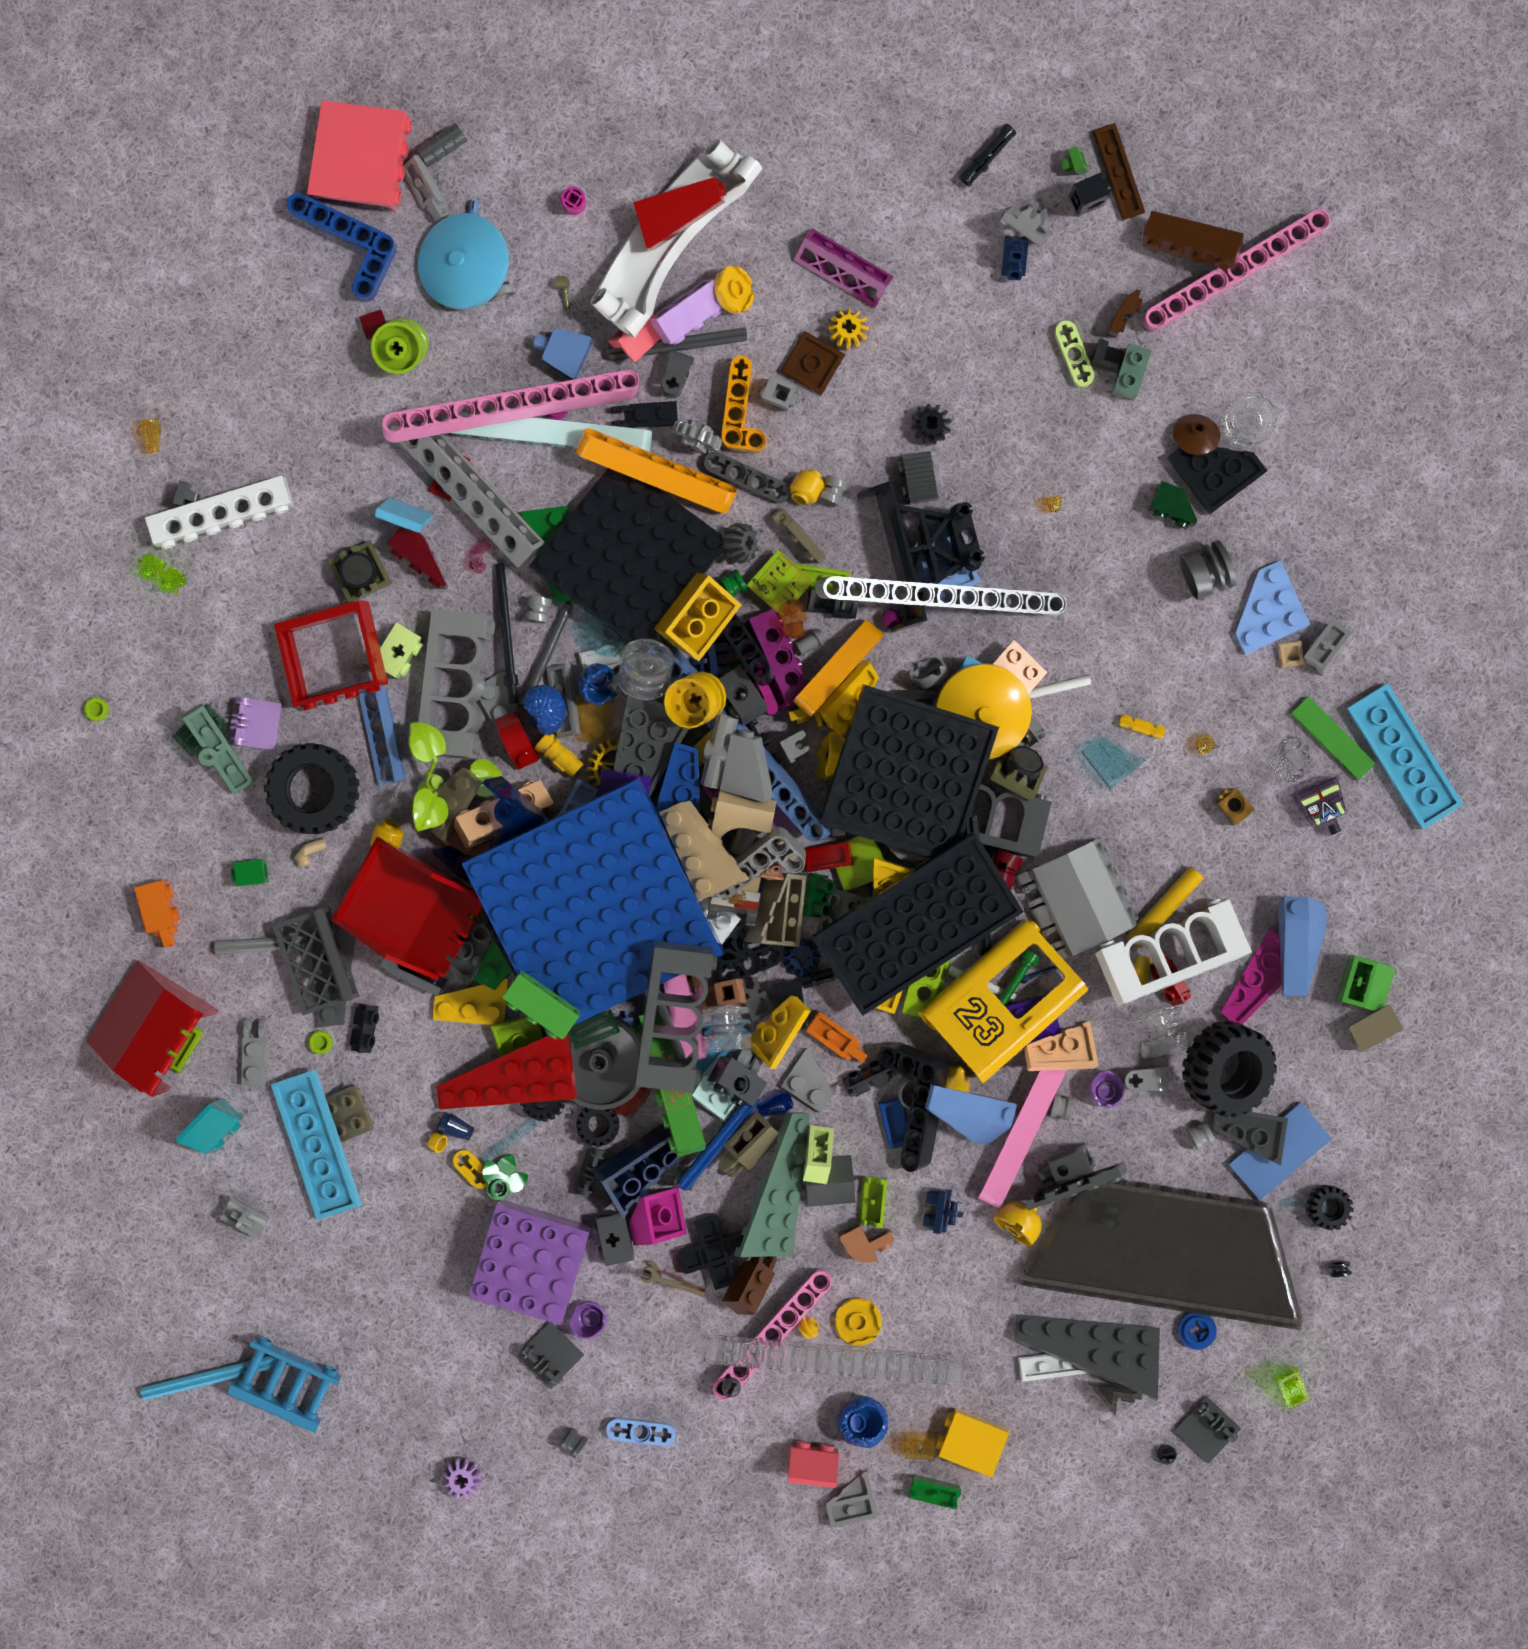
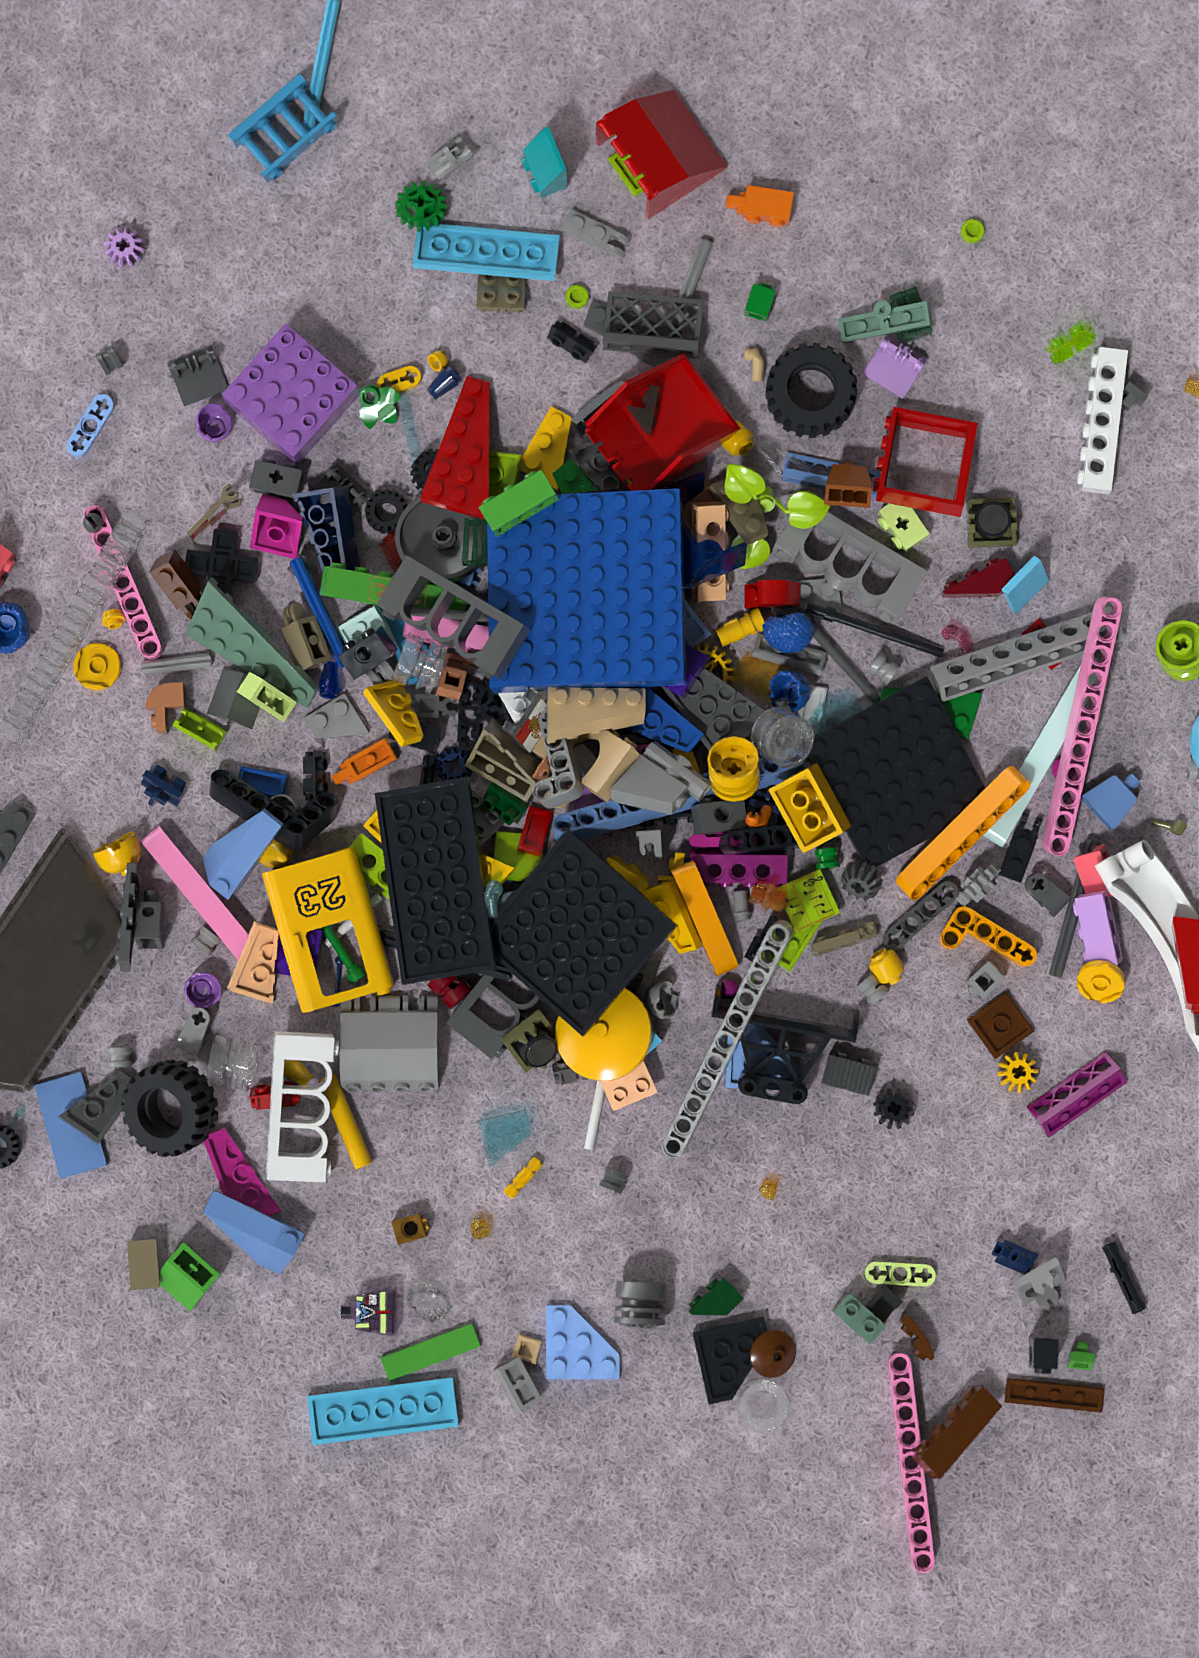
camera: 120 degrees right, 5 degrees down
none -> light grey axle [141,653,212,675]
none -> green gear [395,181,447,232]
none -> clear light blue arm [484,880,503,917]
none -> dark grey wheel [599,1167,628,1194]
none -> clear smoke slope [626,385,662,436]
none -> orange arm [745,805,773,828]
none -> dark orange torso [824,461,872,508]

